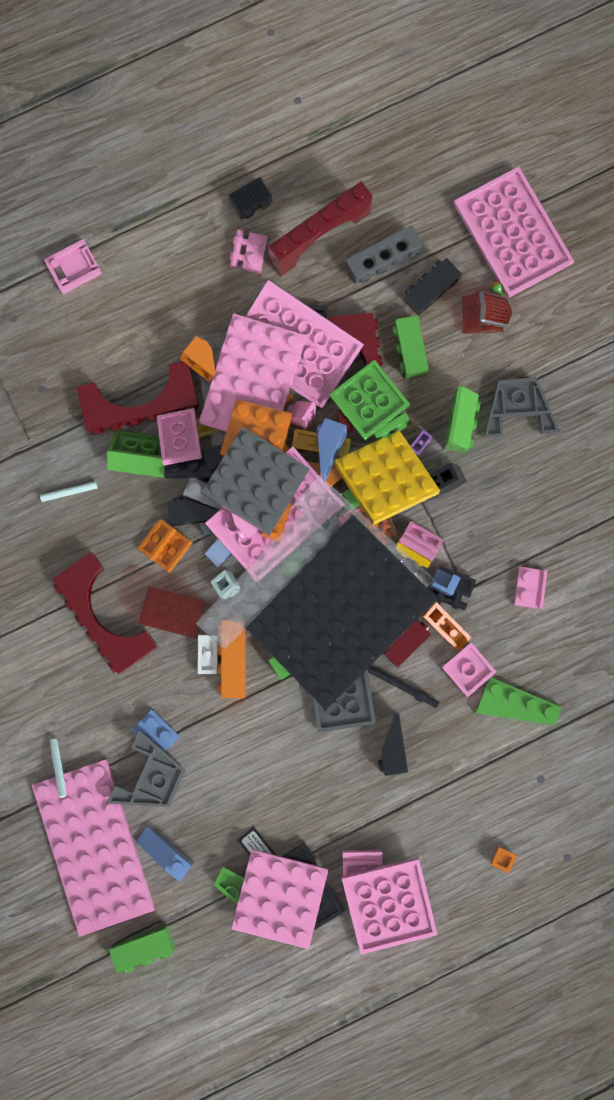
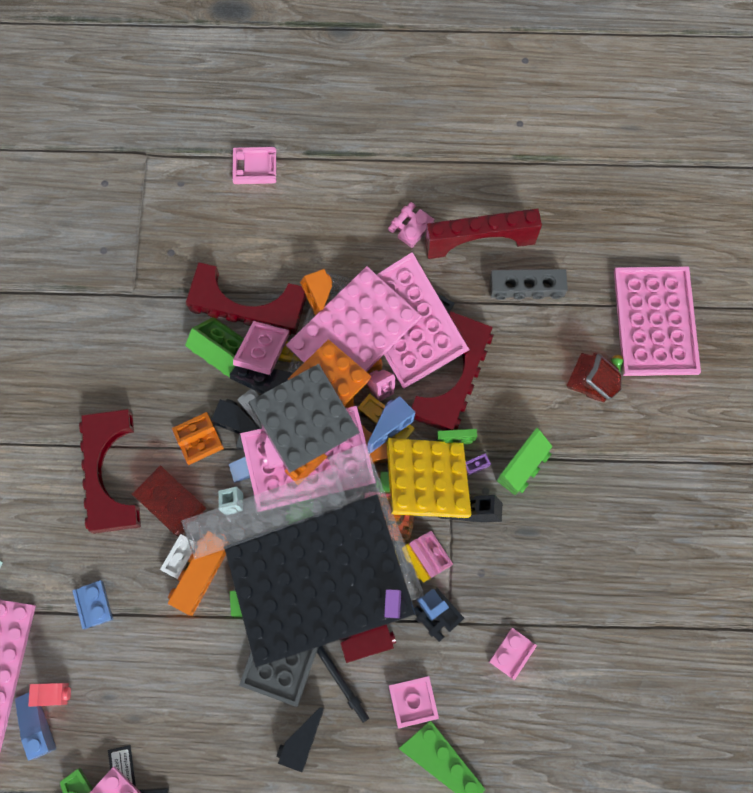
camera: 25 degrees right, 10 degrees down
light aqua bar [40,481,98,502] -> none
dark grey wing [107,730,185,807] -> none
black brick [228,177,272,219] -> none
bright green plate [329,360,410,441] -> none
bright green brick [392,315,429,379] -> none
black brick [404,258,462,316] -> none
orange slope [420,602,472,652] -> none
dark grey wing [484,377,560,439] -> none
none -> coral arch [28,683,71,707]
none -> medium lavender piece [384,590,401,618]

